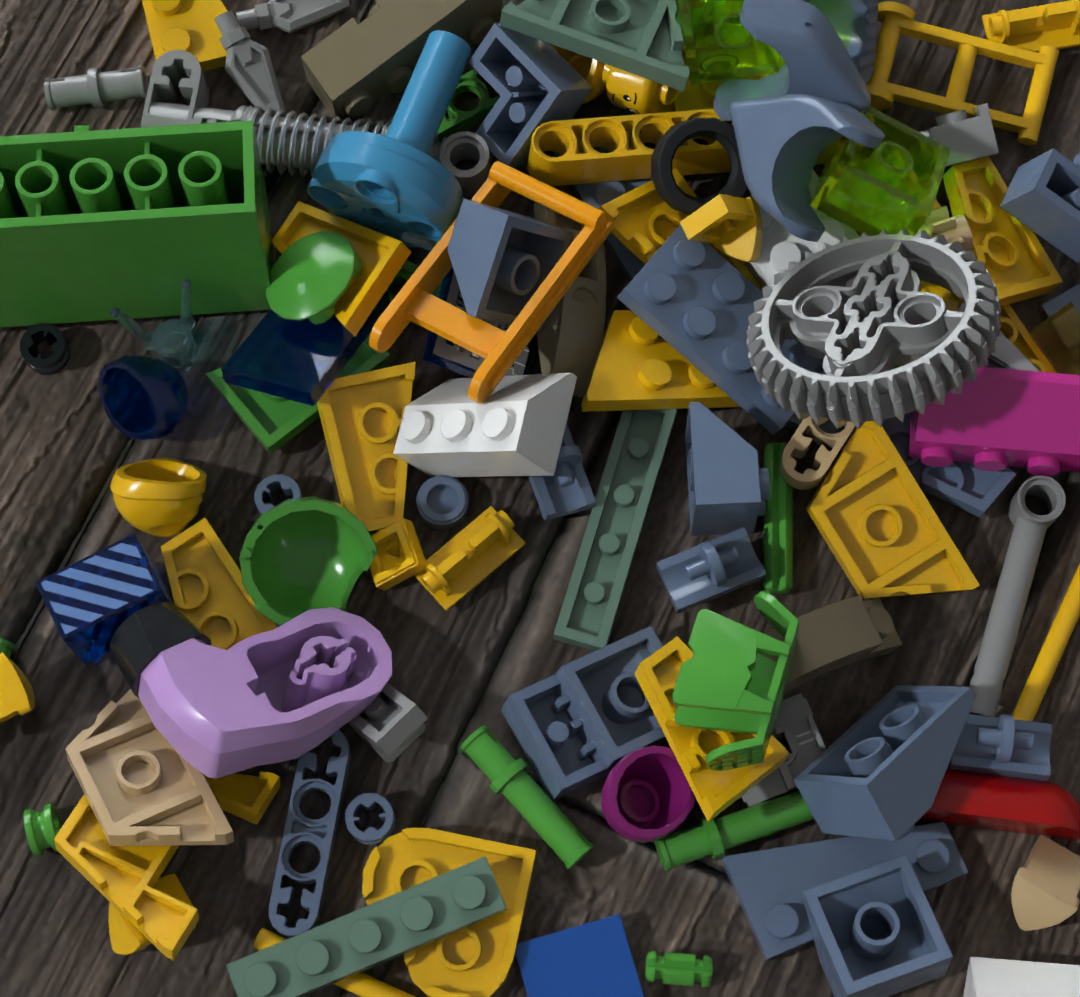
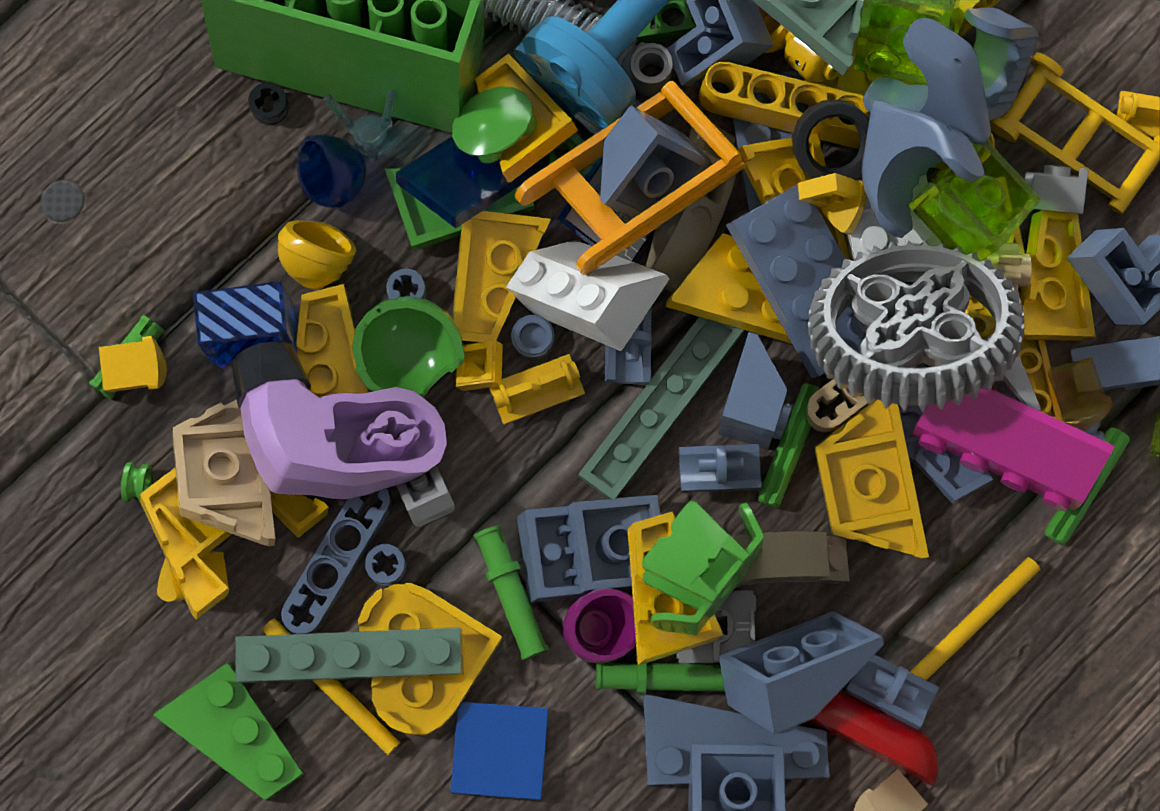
camera: 20 degrees right, 5 degrees up
bright green piece [645,951,713,987] -> none
light grey piece [969,475,1066,717] -> none

